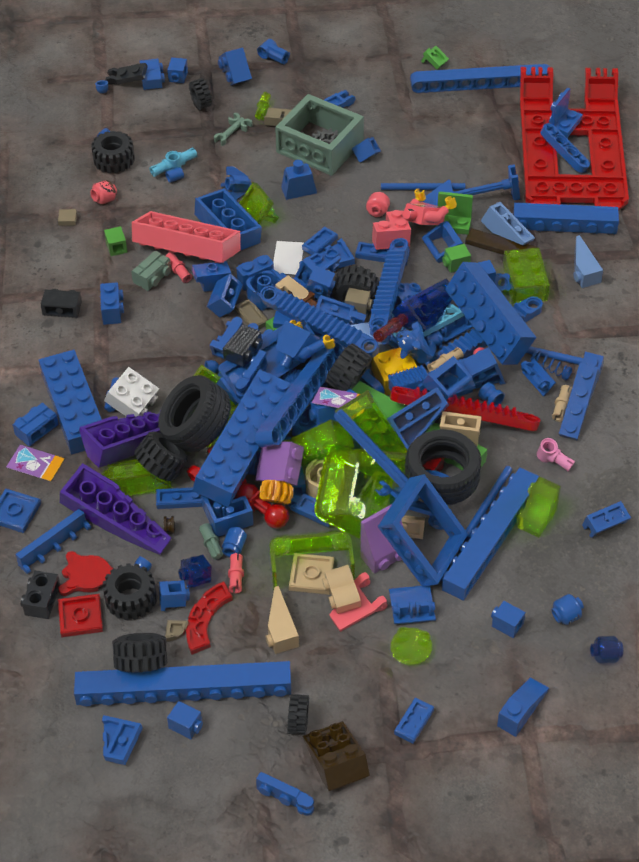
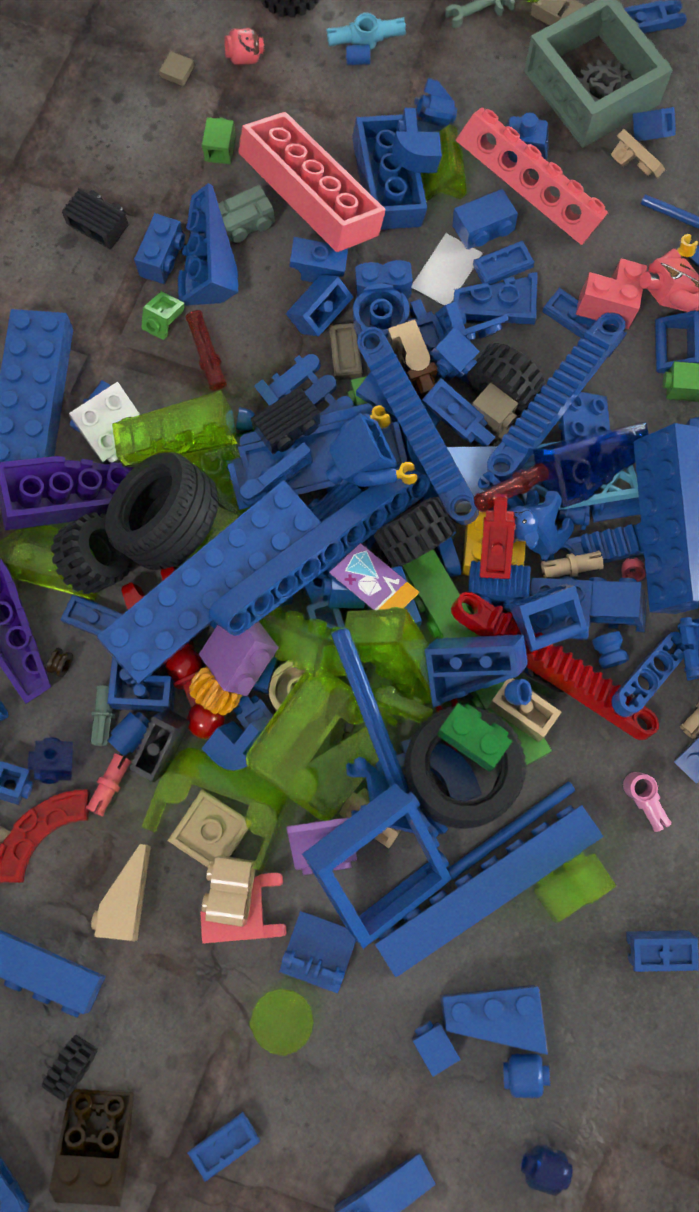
camera: 25 degrees right, 25 degrees up
coral pin [166,252,192,283] -> none
coral head [366,192,390,217] -> none
none -> clear neon green wedge [112,390,238,466]
none -> black brick [129,709,190,782]
none -> bright green bracket [141,291,185,340]
none -> blue wedge [178,183,239,306]
none -> clear red pin [186,310,227,391]
none -> blue brick [202,717,274,770]
none -> blue brick [392,108,442,173]
none -> green brick [437,703,512,772]
none -> blue wedge [440,985,548,1055]
none -> blue brick [452,189,518,250]
none -> coral brick [455,107,608,245]
none -> red hinge [479,494,515,579]
none -> blue hinge [504,679,532,705]
none -> tan hinge [611,129,665,178]
none -> blue beam [611,632,689,717]

